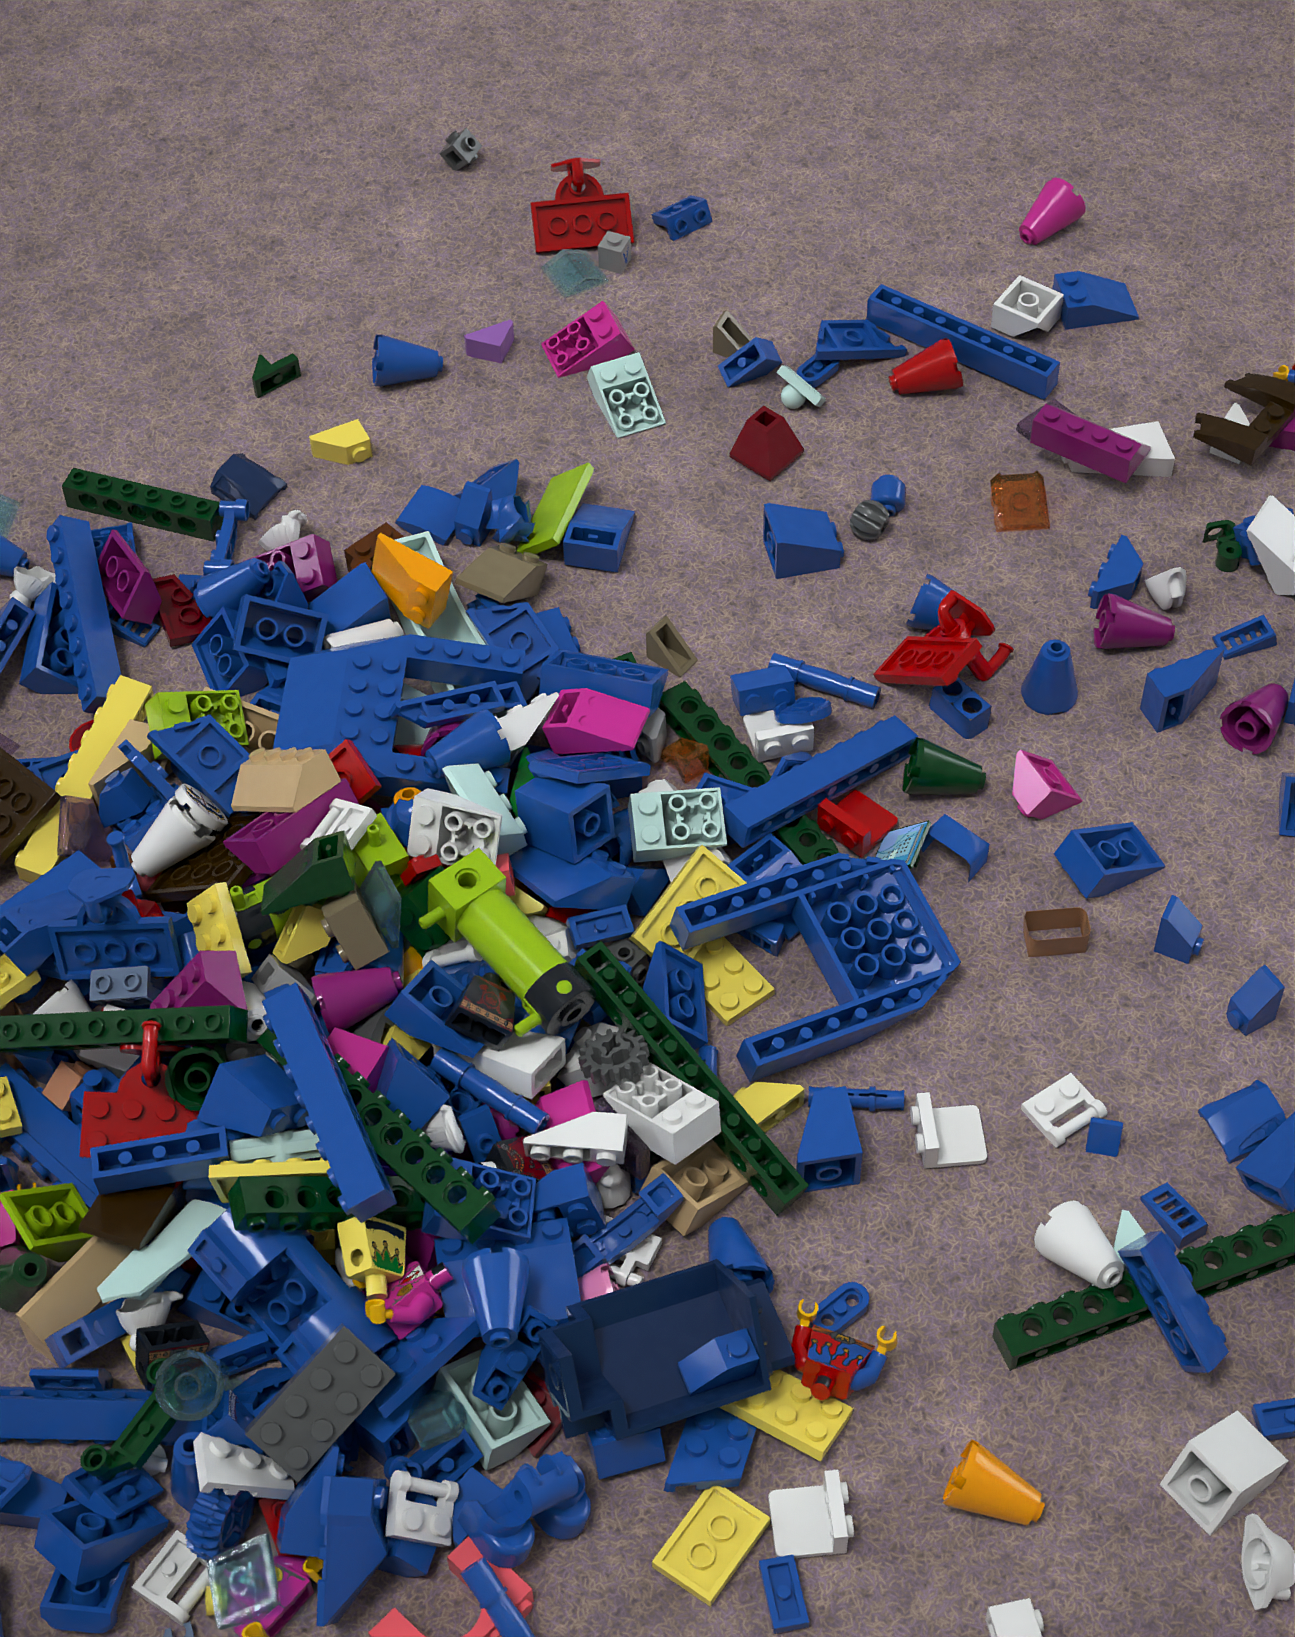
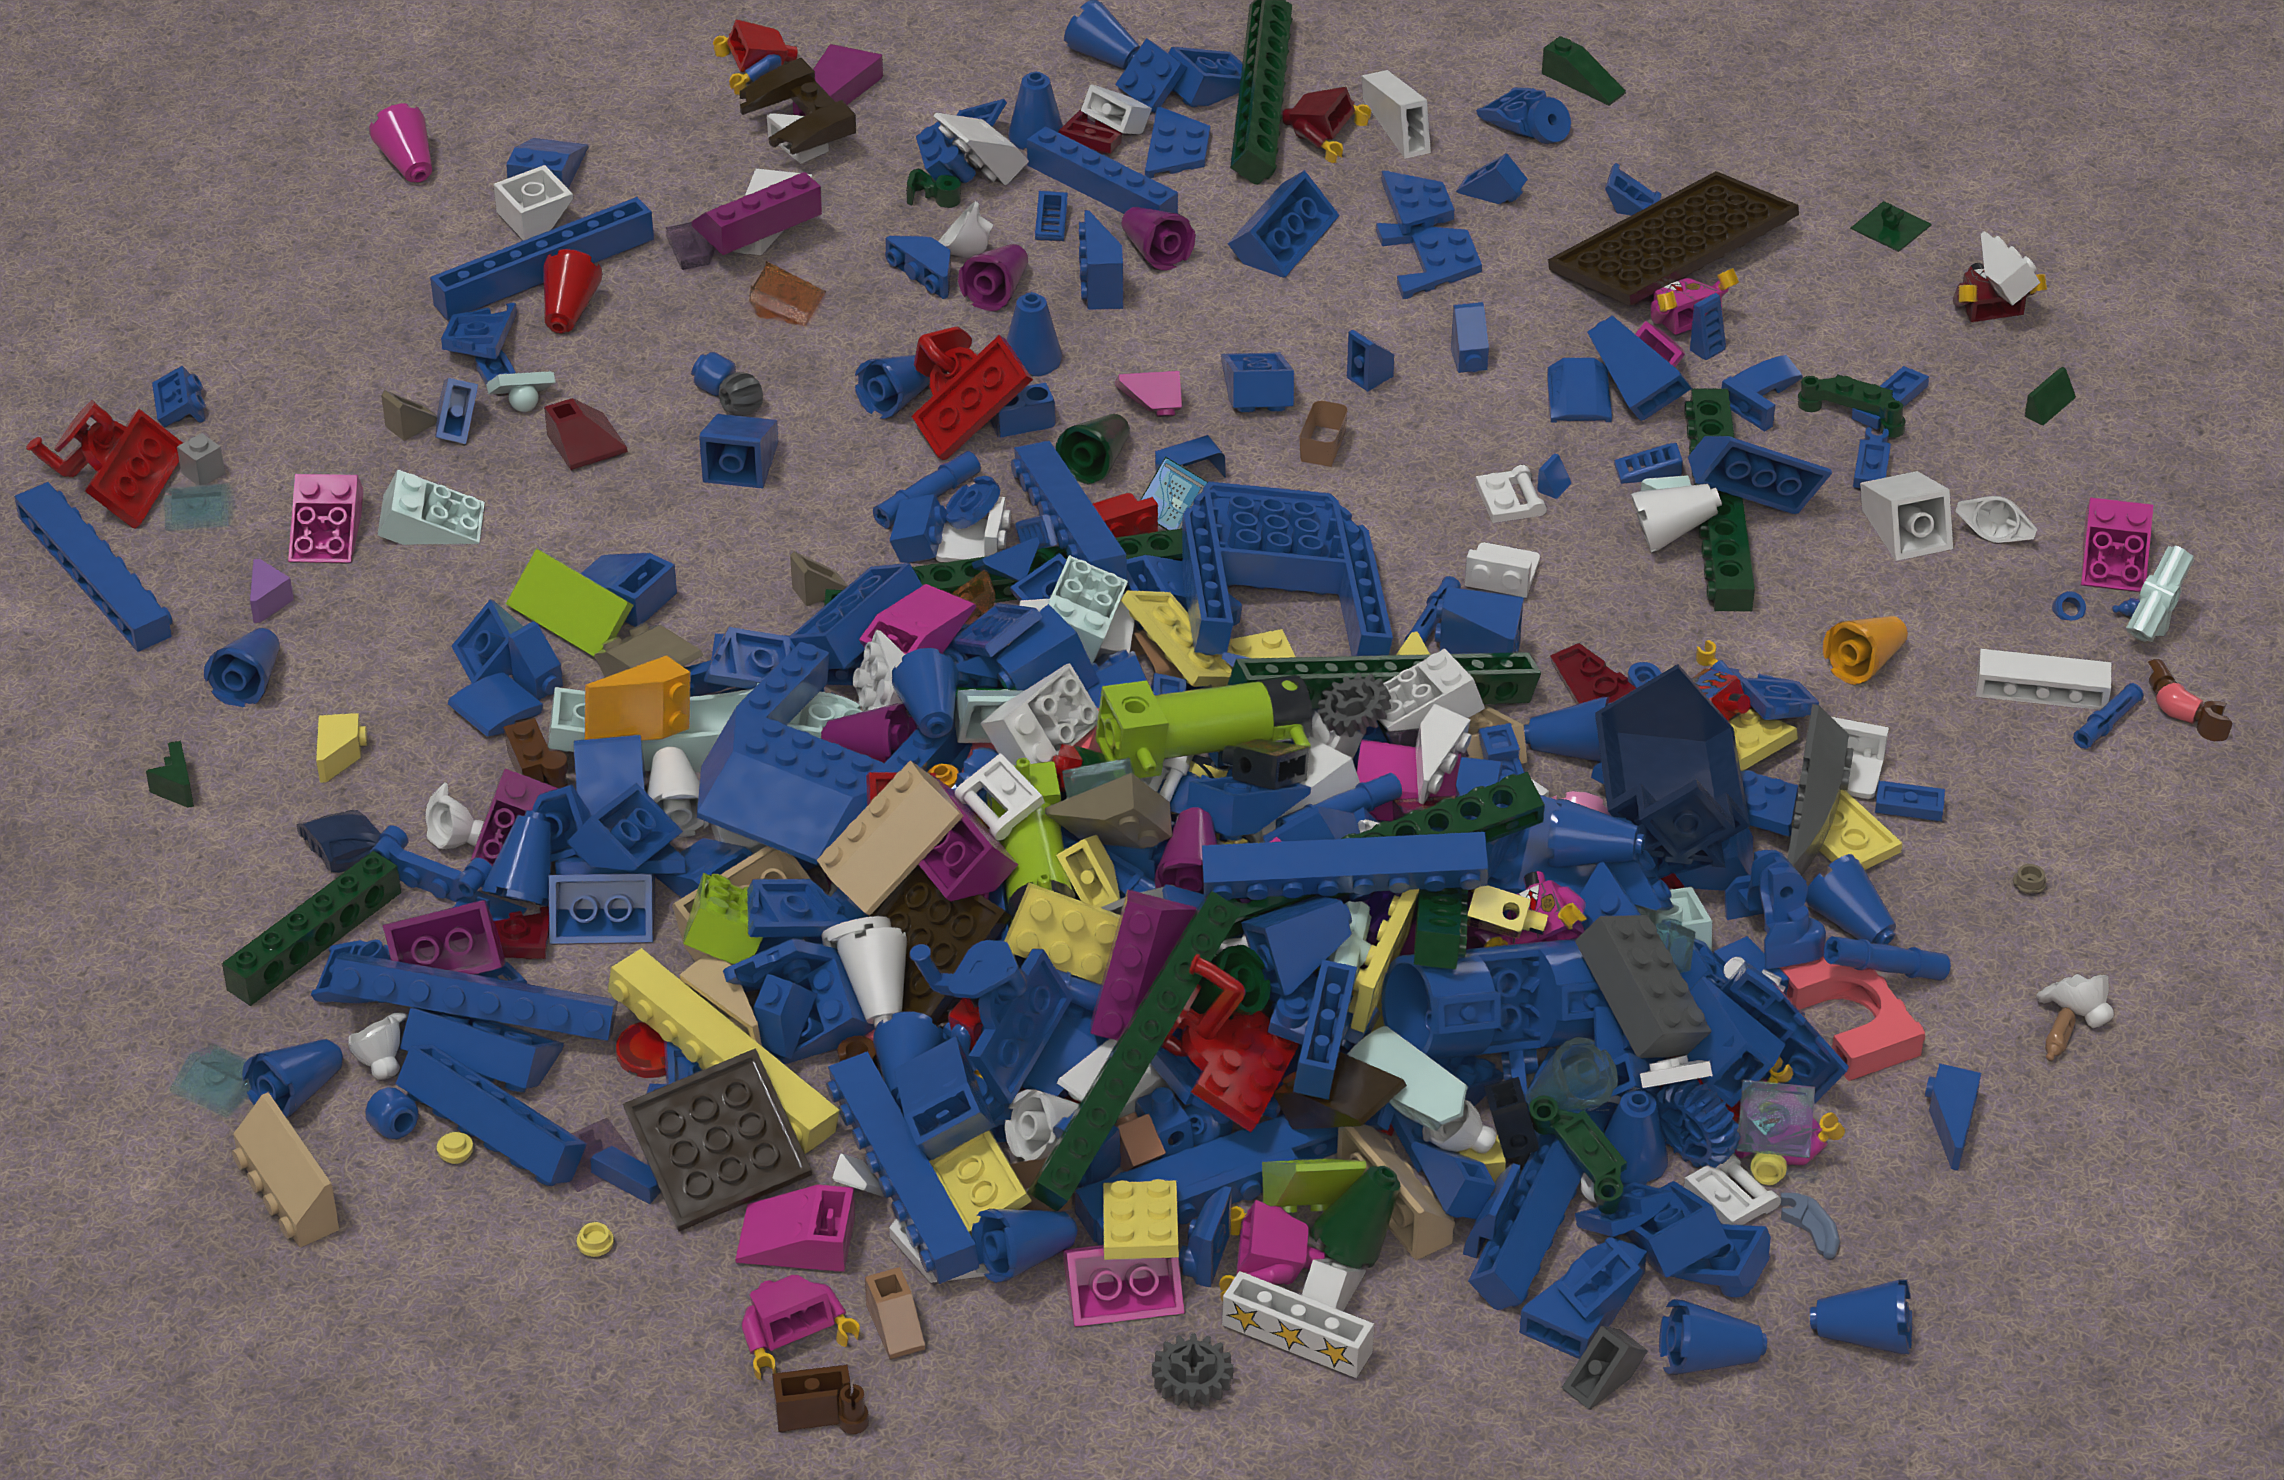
camera: 70 degrees left, 10 degrees down
clear purple wing [57,795,113,862] -> none
sand blue bracket [89,966,162,1007] -> none
dark green slope [261,830,356,916] -> none
blue wedge [389,681,527,729] -> none
blue hair [485,493,535,544] -> none
blue slope [677,1328,759,1396] -> none
none -> blue brick [14,482,173,652]
none -> blue slope [972,537,1040,581]
none -> dark red wing [1550,643,1640,704]
none -> blue wing [1730,668,1820,720]
none -> dark grey wedge [1787,704,1854,876]
none -> blue cone [1805,854,1896,945]

